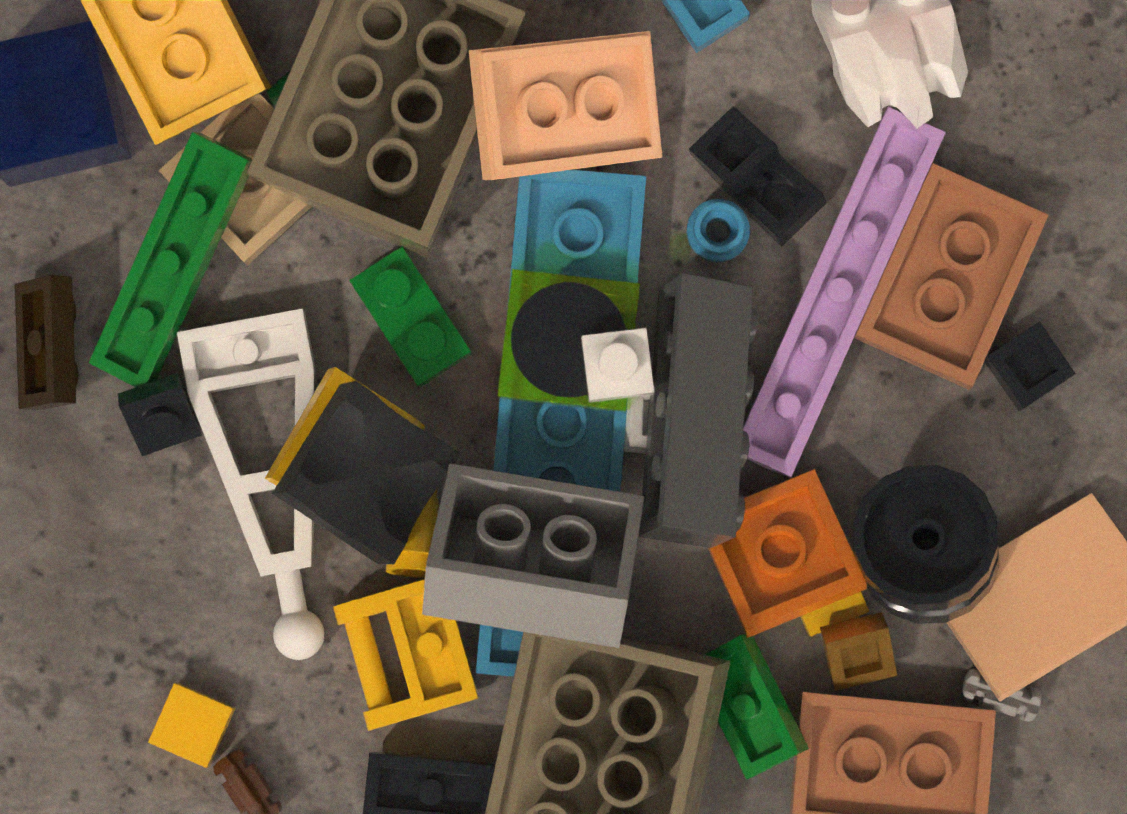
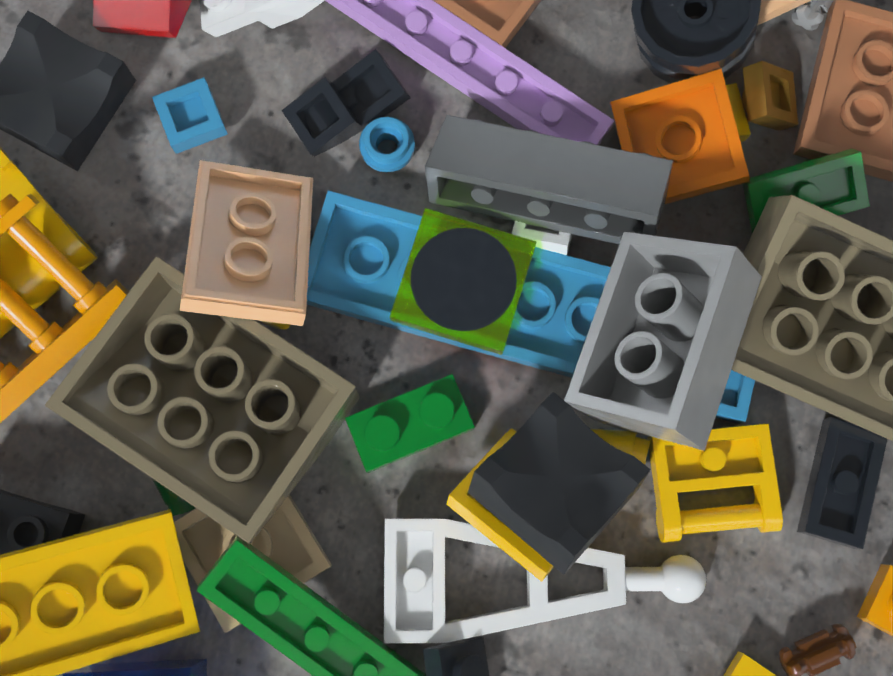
camera: 80 degrees left, 5 degrees down
white plate [581,328,654,403] -> none

